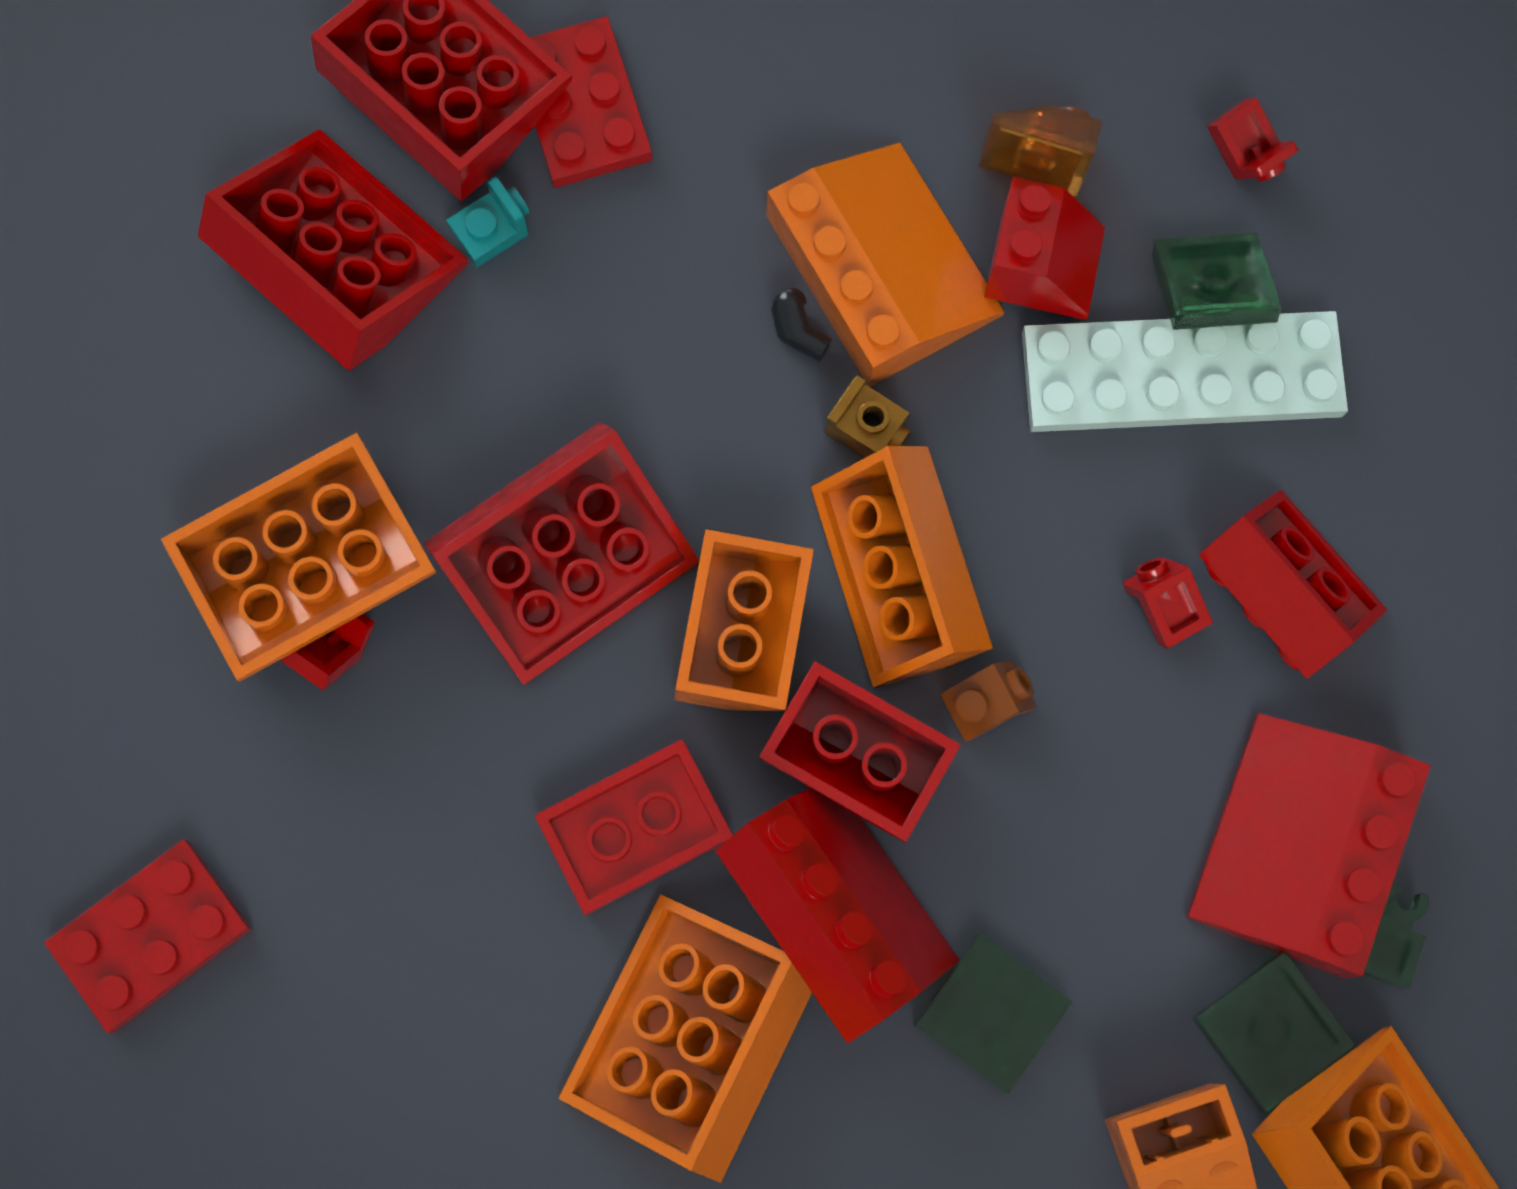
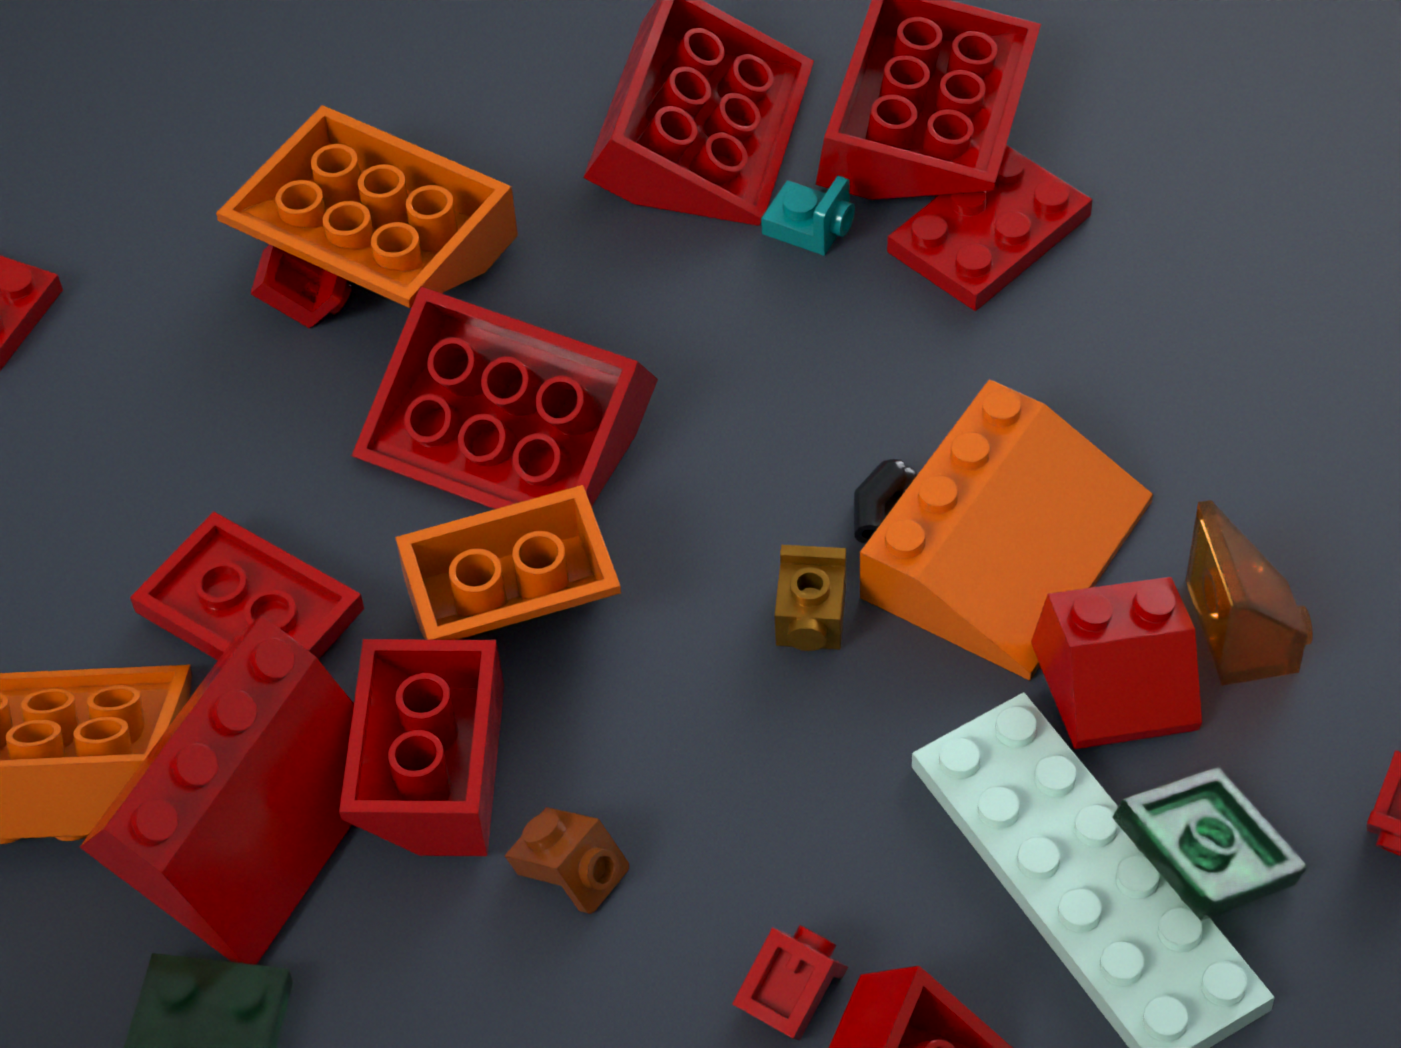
camera: 70 degrees right, 25 degrees down
orange slope [811,446,993,688] -> none

